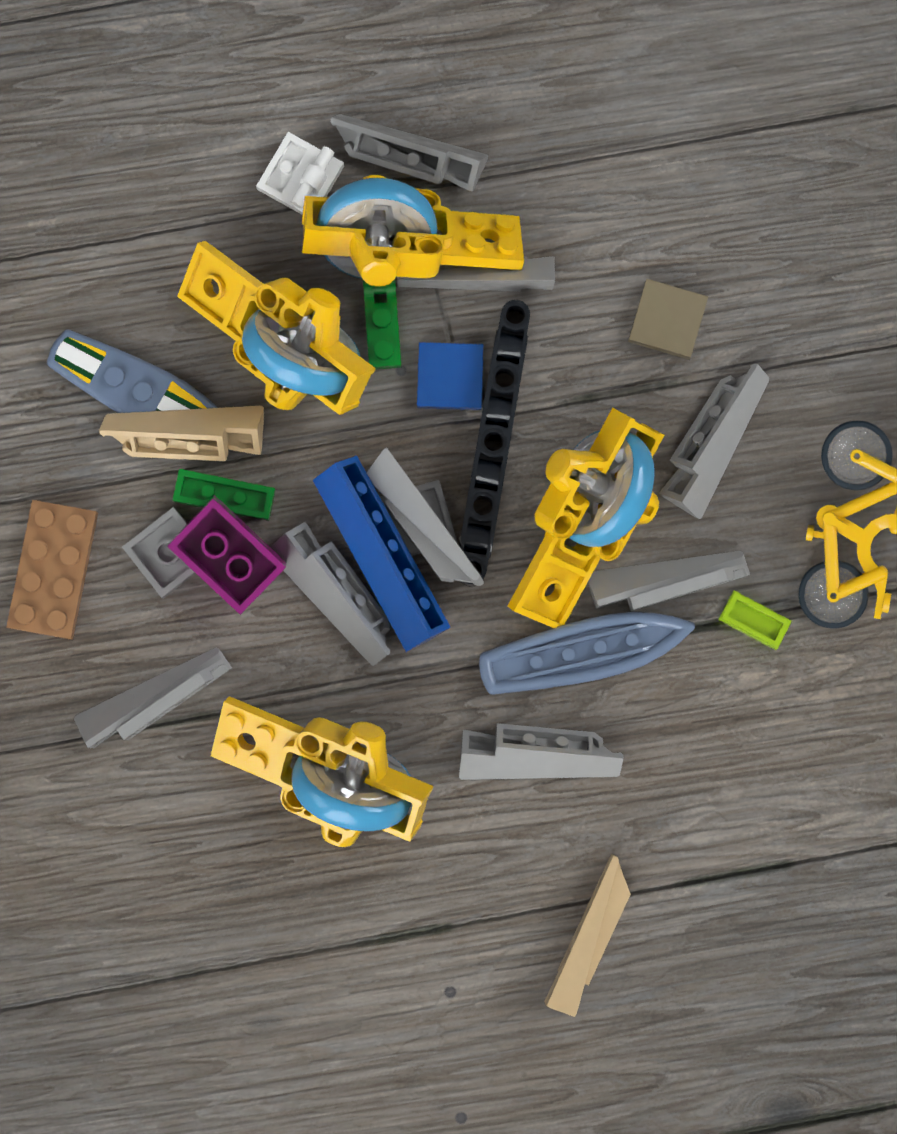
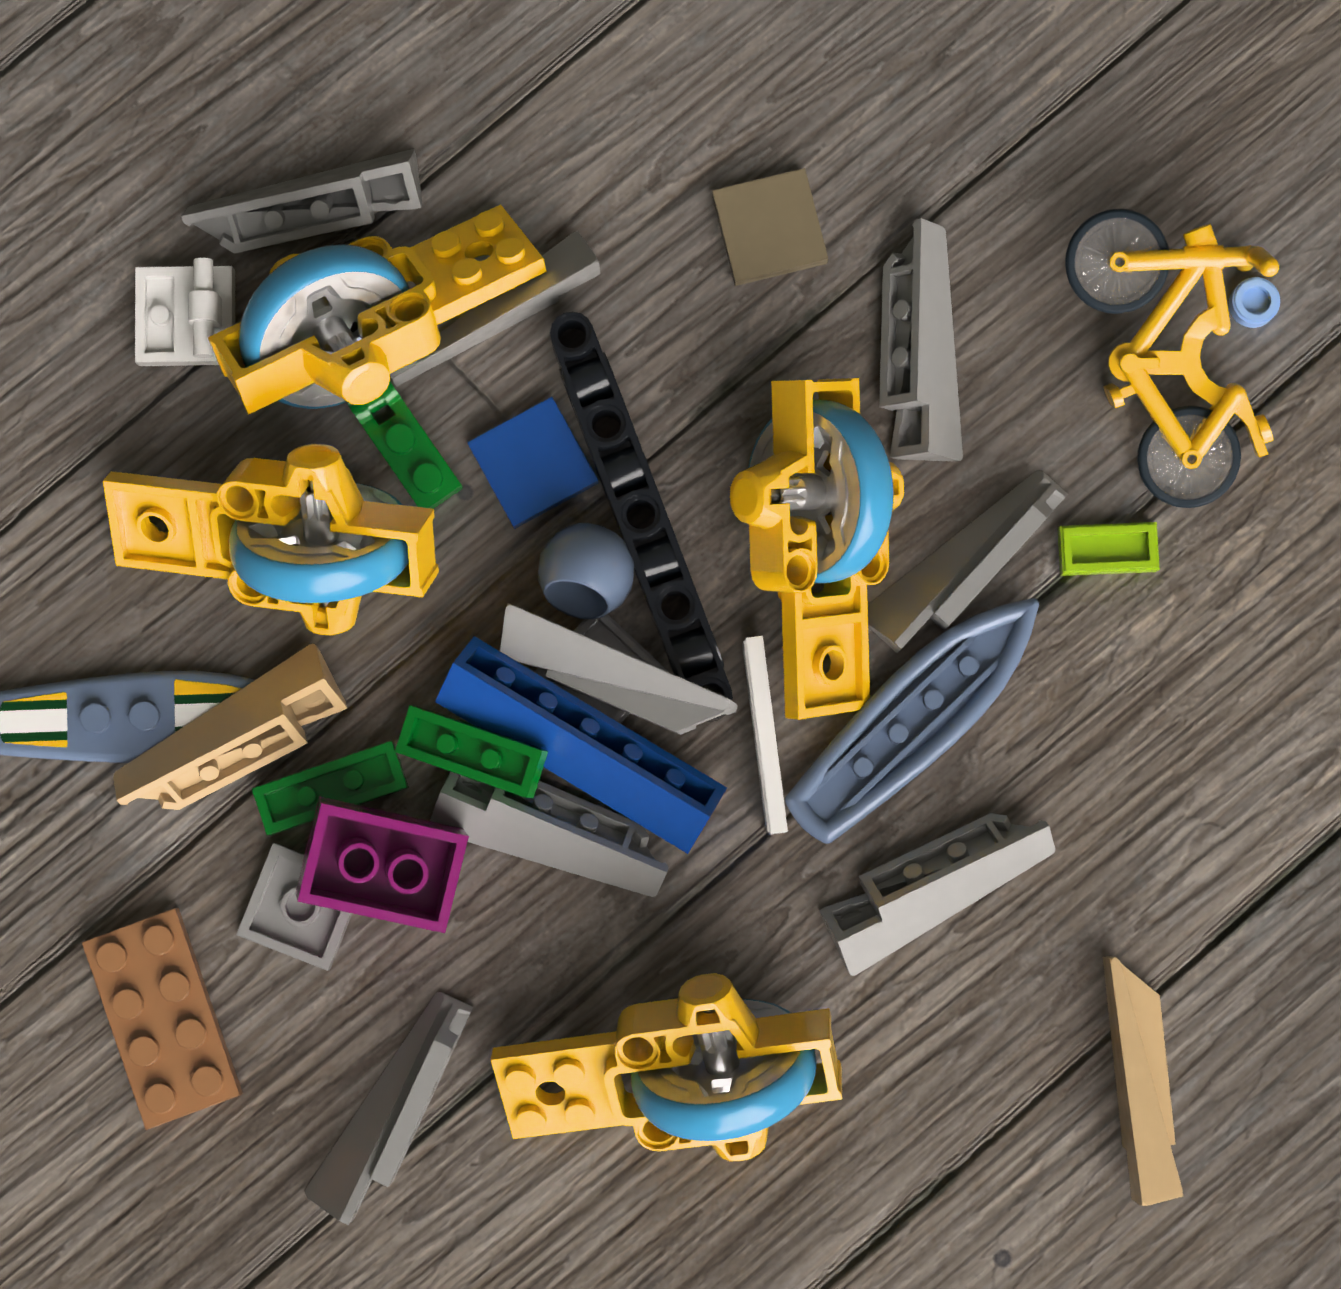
camera: 30 degrees left, 0 degrees up
none -> green plate [395,705,548,798]
none -> sand blue helmet [537,523,634,619]
none -> white tile [742,636,788,835]

